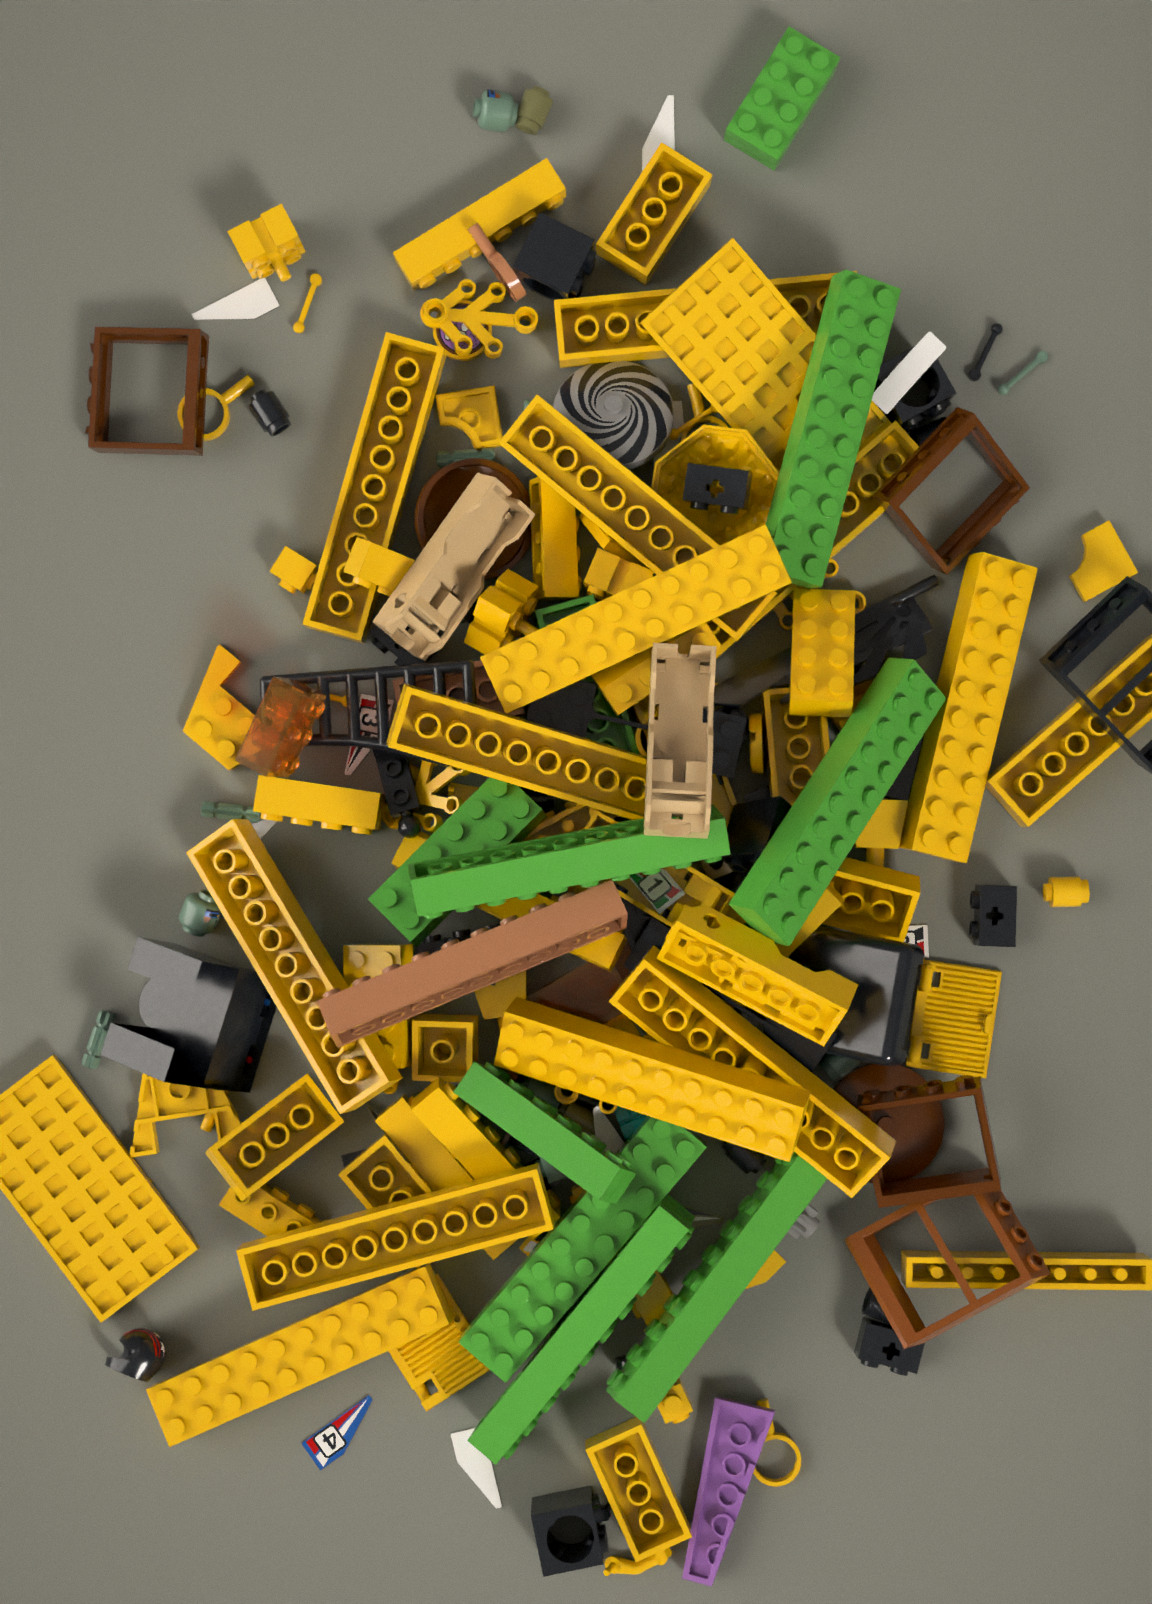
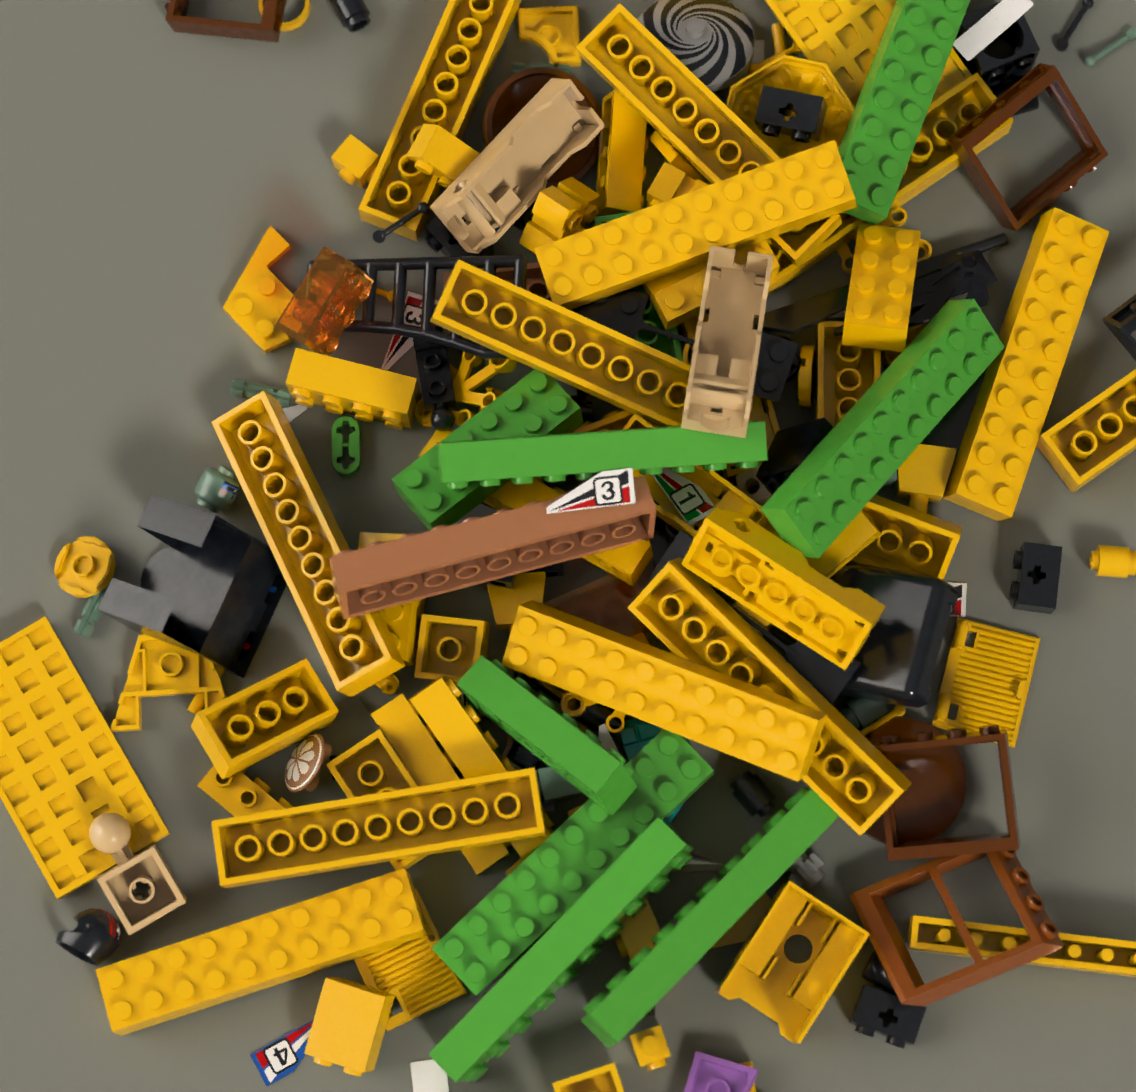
camera: 10 degrees right, 10 degrees down
none -> yellow tile [54,536,116,598]
none -> tan brick [89,812,187,935]
none -> medium nougat dish [284,733,332,793]
none -> yellow brick [304,976,395,1076]
none -> bright green beam [332,416,361,477]
none -> black hinge [373,202,429,243]
none -> sticker [546,468,636,514]
none -> yellow piece [715,881,870,1044]
none -> yellow hinge [858,705,906,736]

